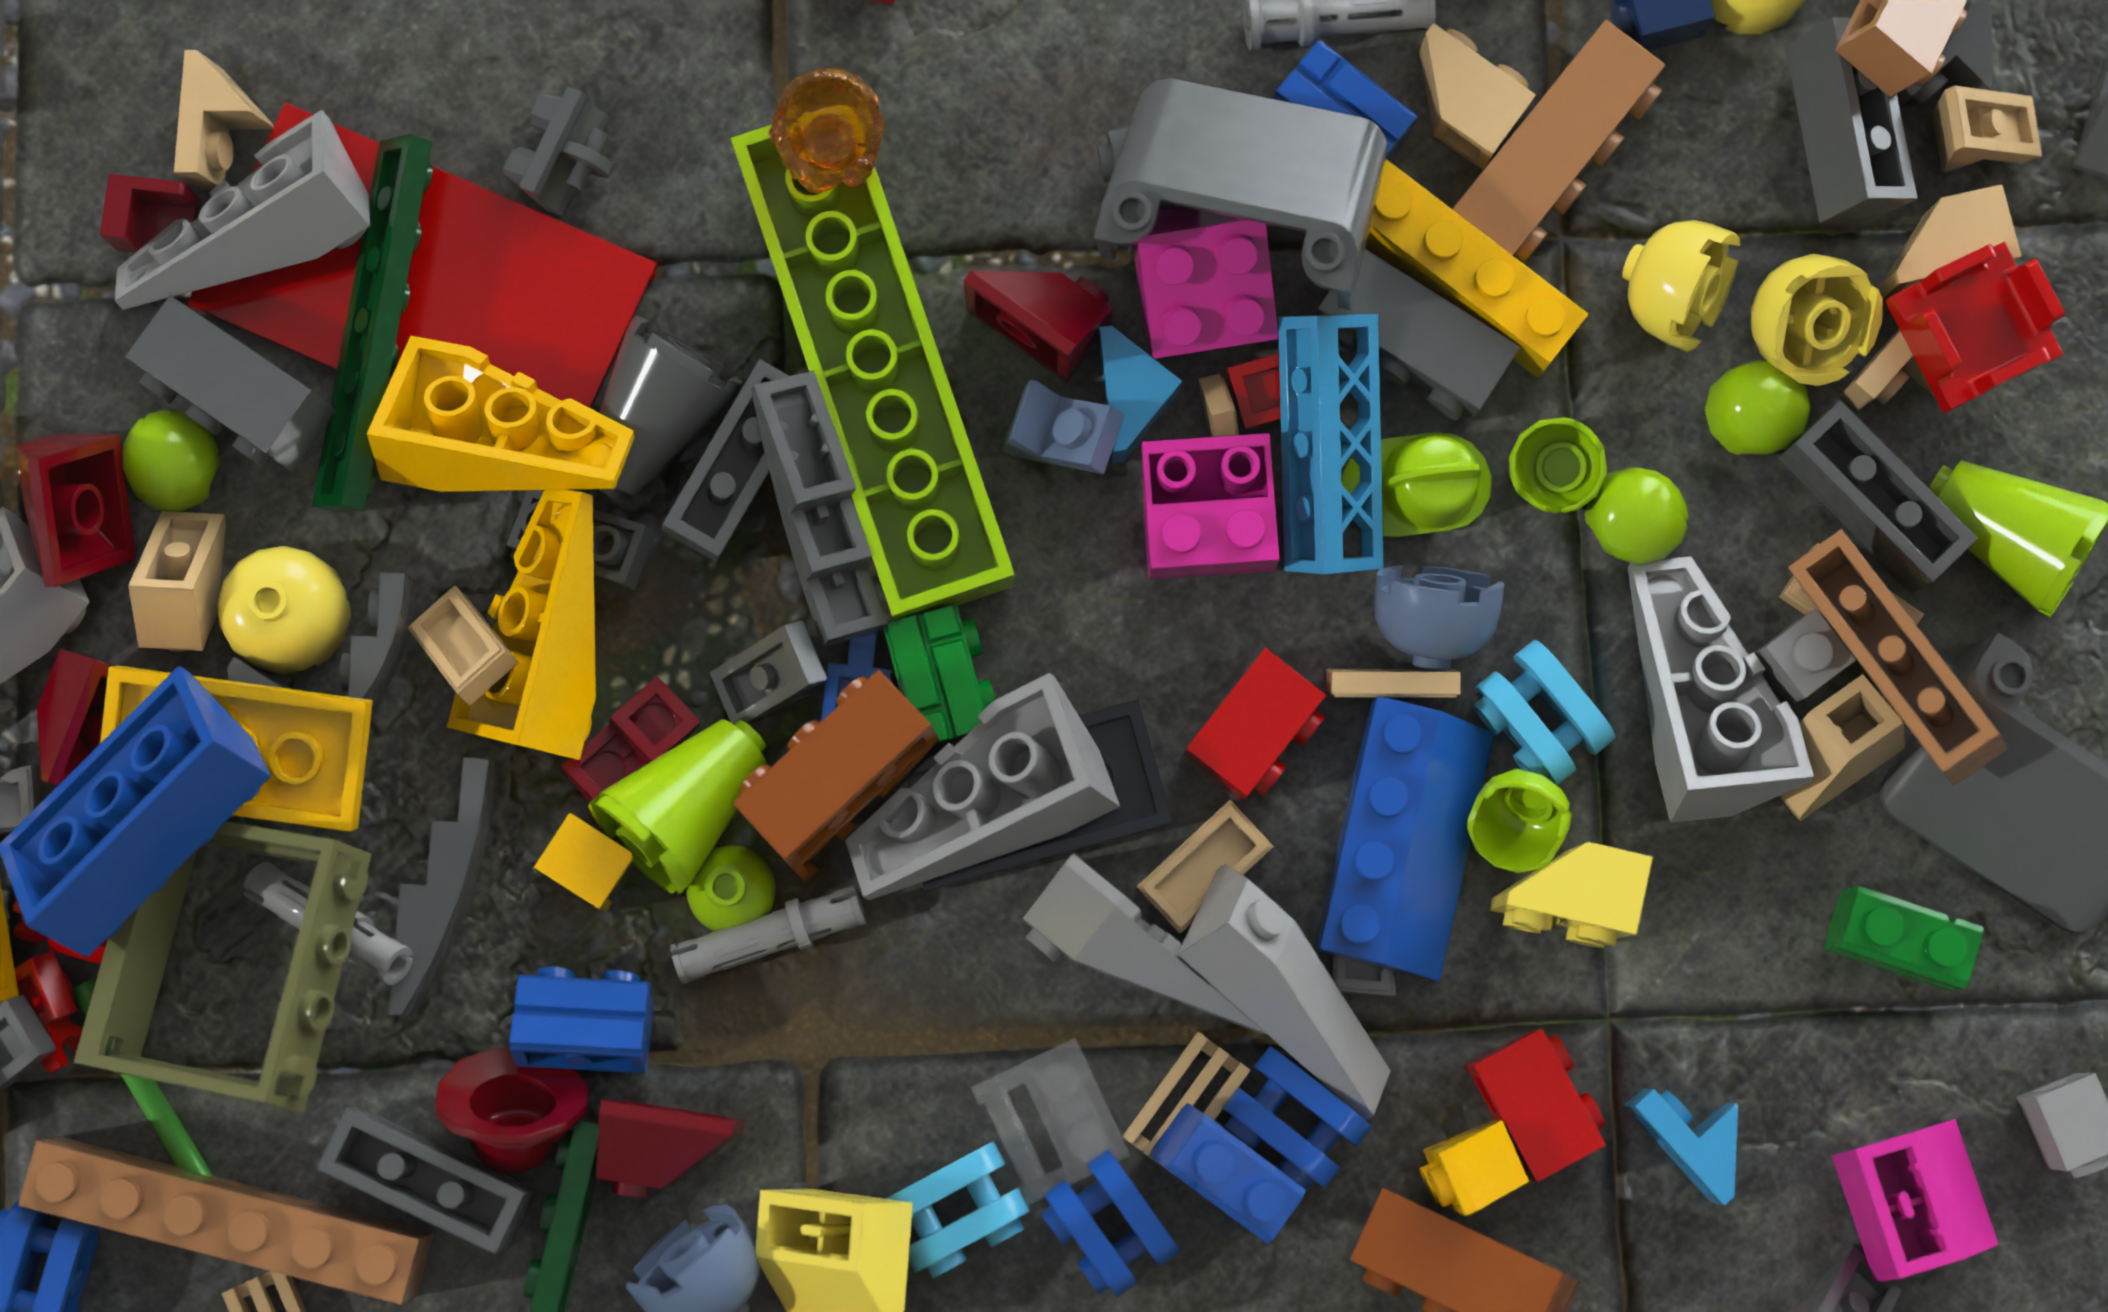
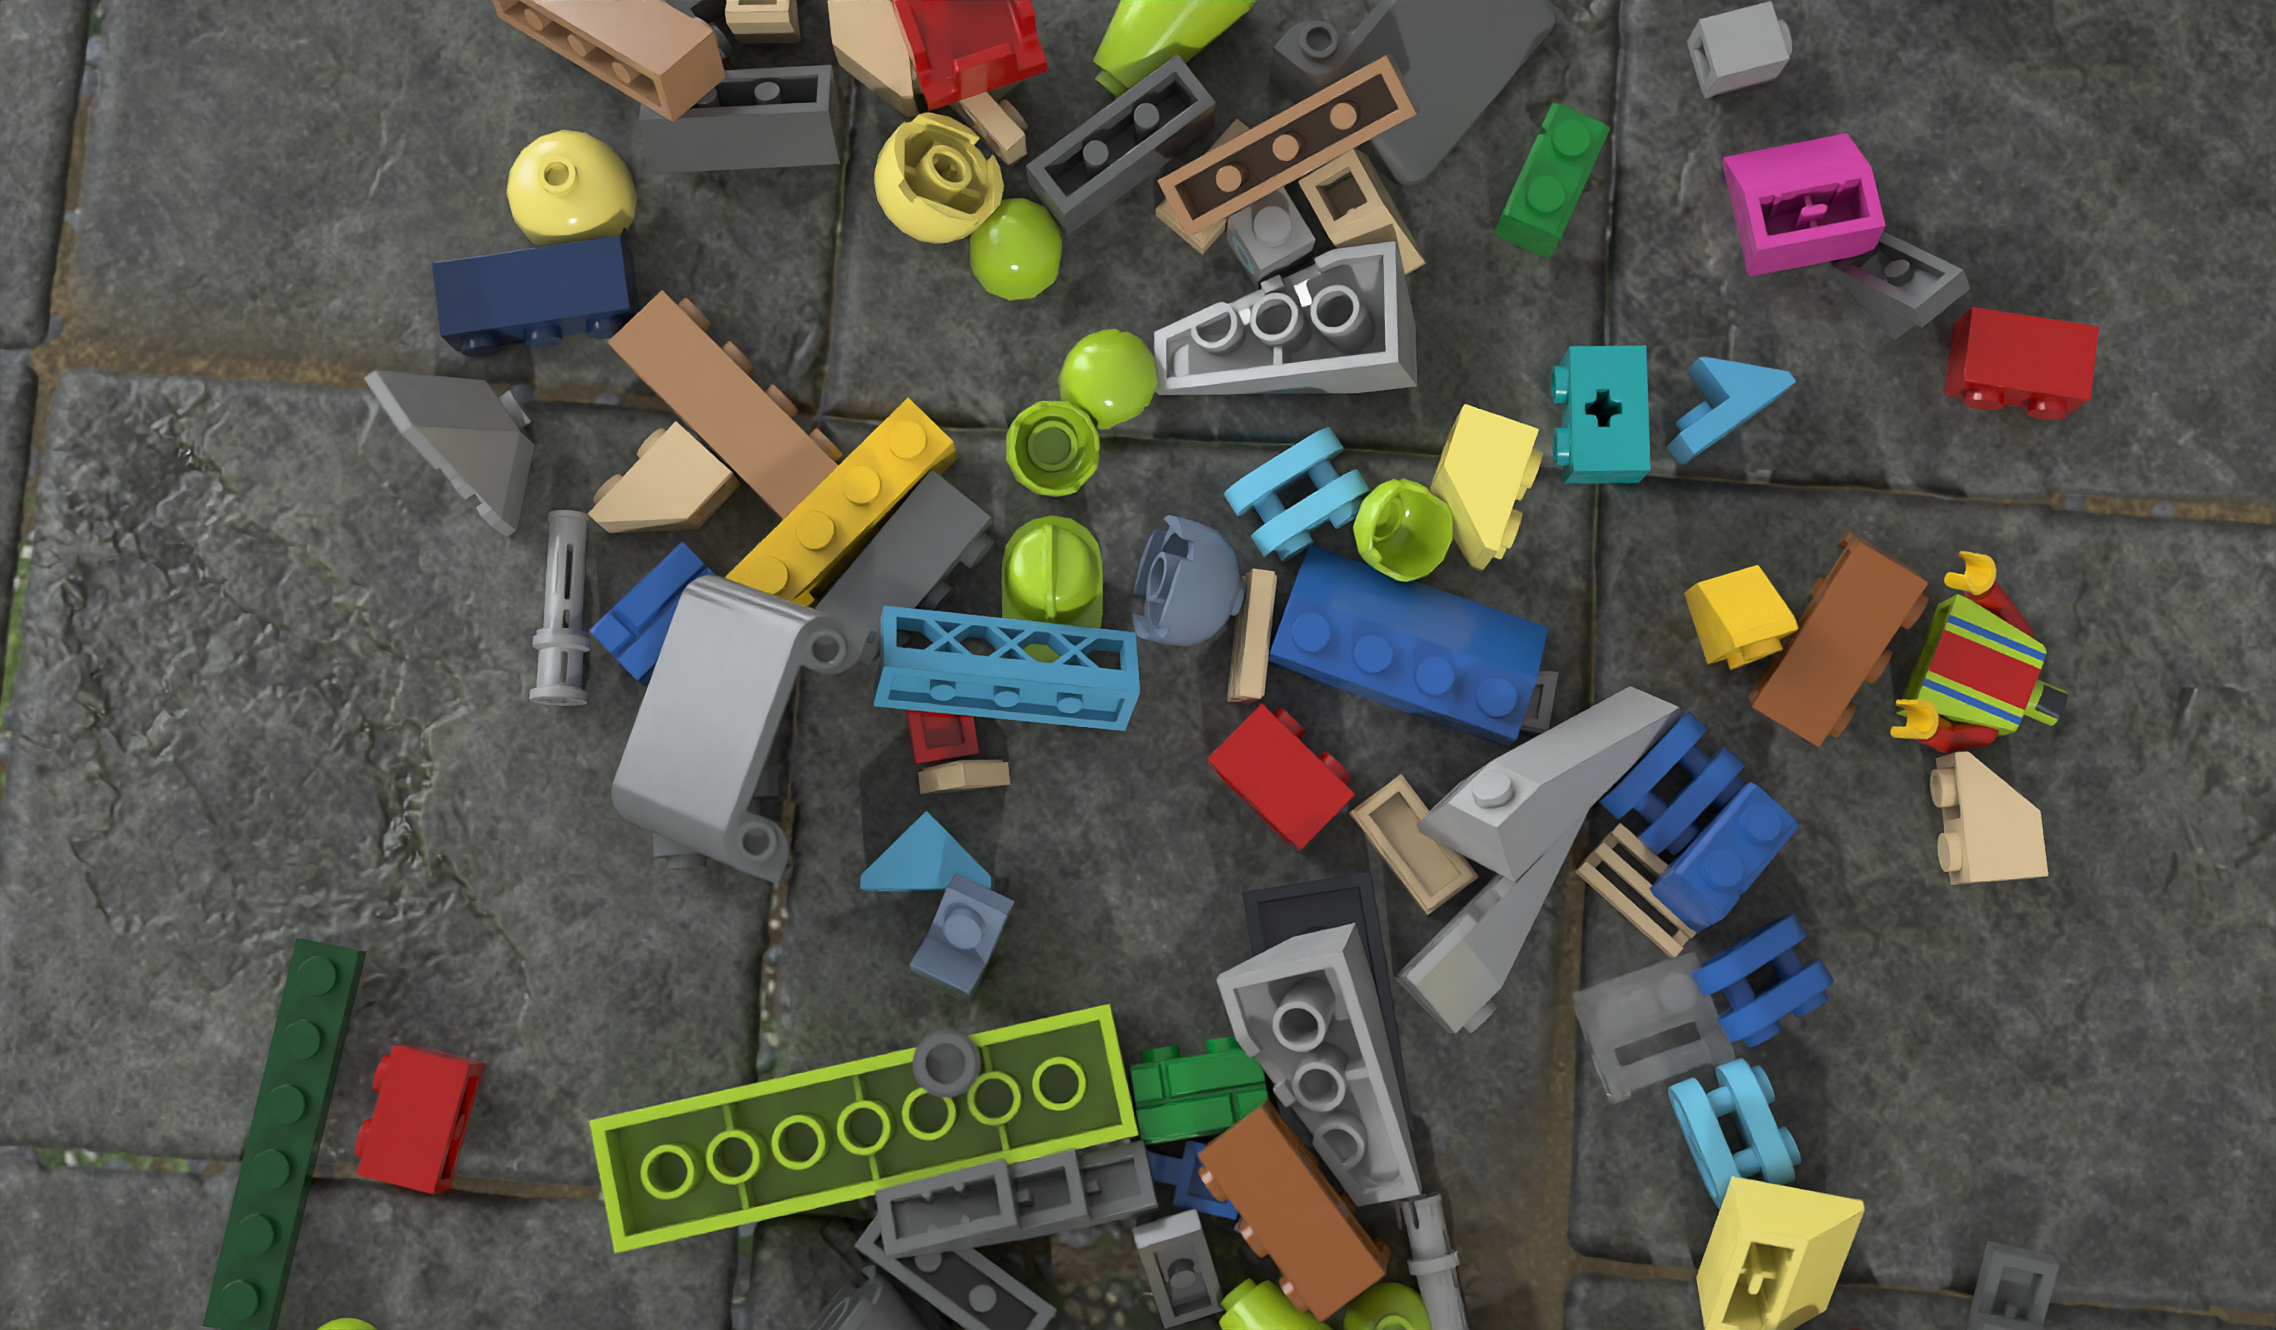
camera: 80 degrees left, 0 degrees up
clear orange hair [768,67,886,194] -> none
dark red slope [963,270,1112,382] -> none
dark pink brick [1133,207,1279,359] -> none
dark pink slope [1141,433,1280,580] -> none
red brick [1465,1028,1606,1182] -> none
light yellow cylinder [1623,220,1740,352] -> none
none -> dark grey tile [913,1030,981,1098]
none -> teal brick [1550,345,1651,484]

